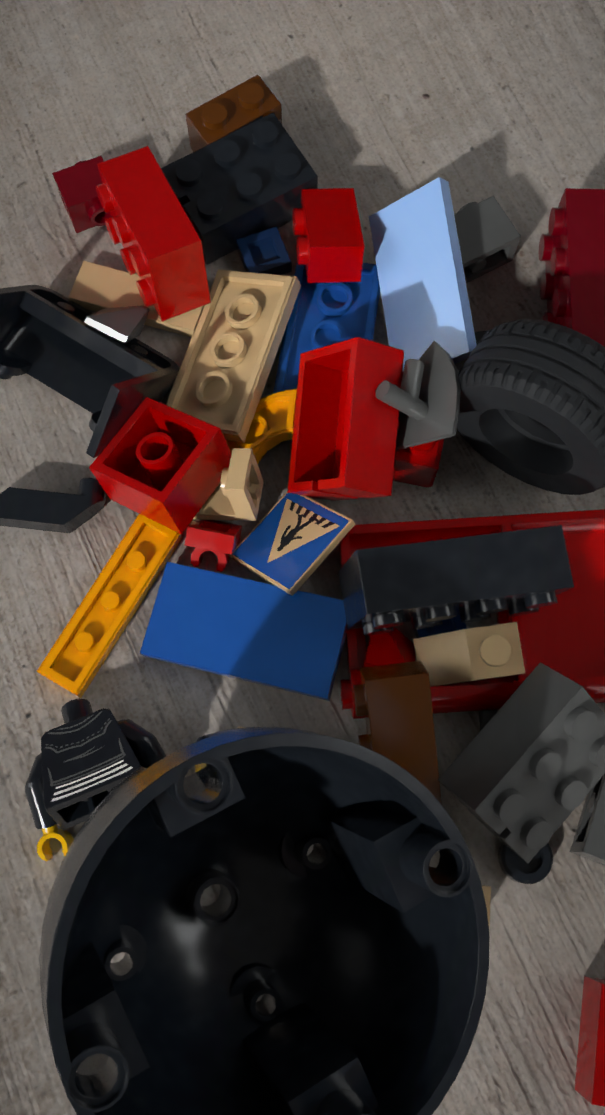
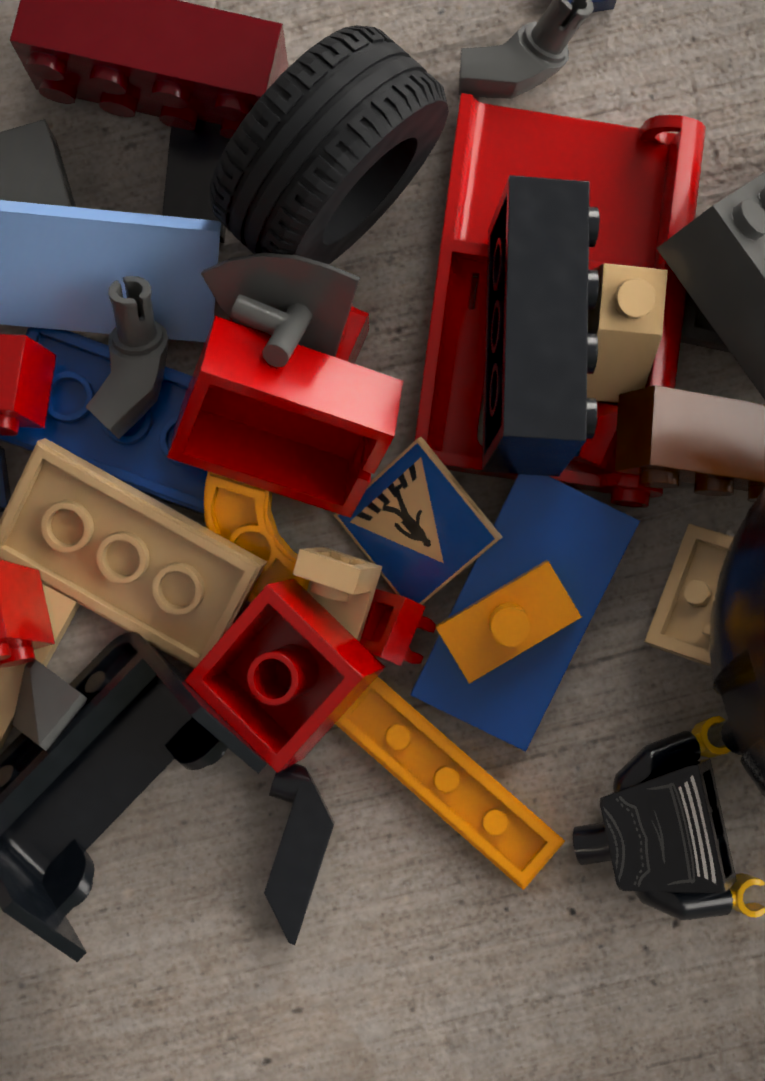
camera: 80 degrees left, 10 degrees up
none -> dark grey arm [86,276,168,439]
none -> light orange tile [436,560,582,684]

